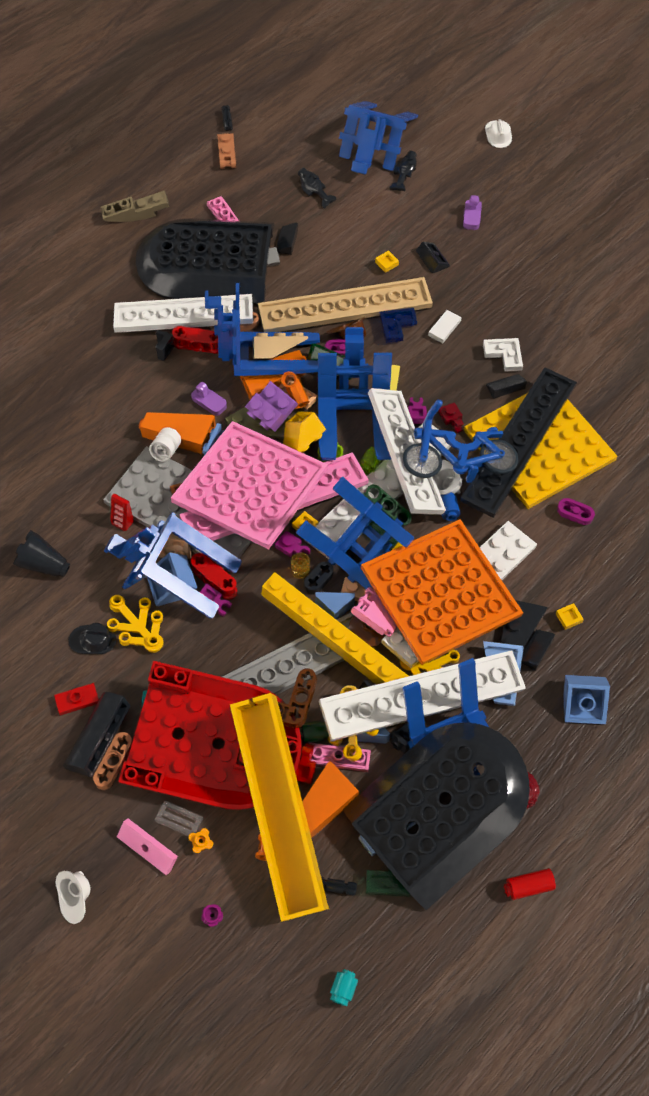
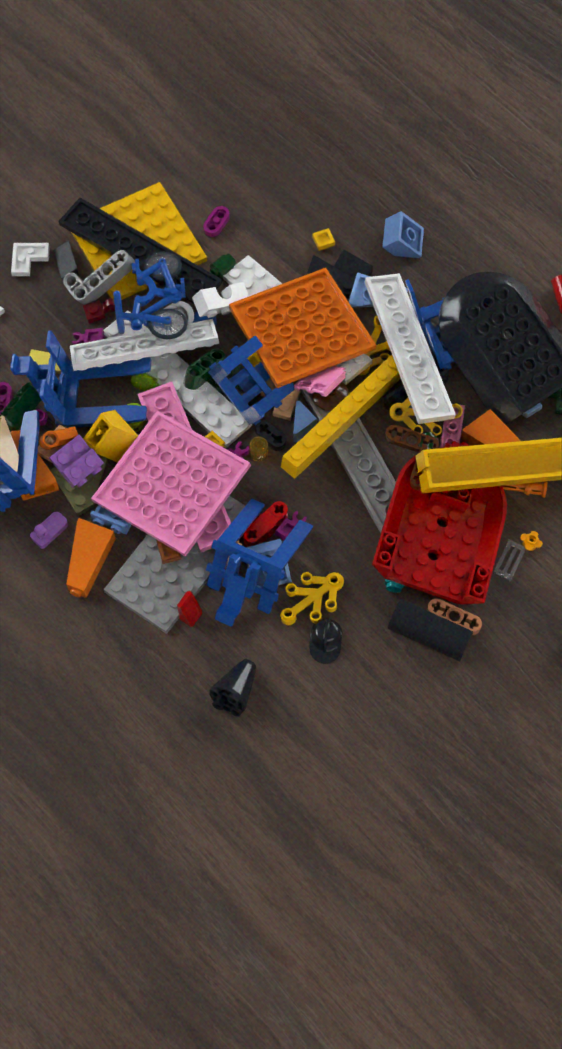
camera: 85 degrees left, 5 degrees up
red plate [54,683,99,716] -> none
bright pink tile [117,819,178,875] -> none
white wheel [149,427,181,462] -> none
none -> light grey beam [63,250,135,305]
none -> white arch [192,282,249,318]
none -> dark green brick [210,254,236,279]

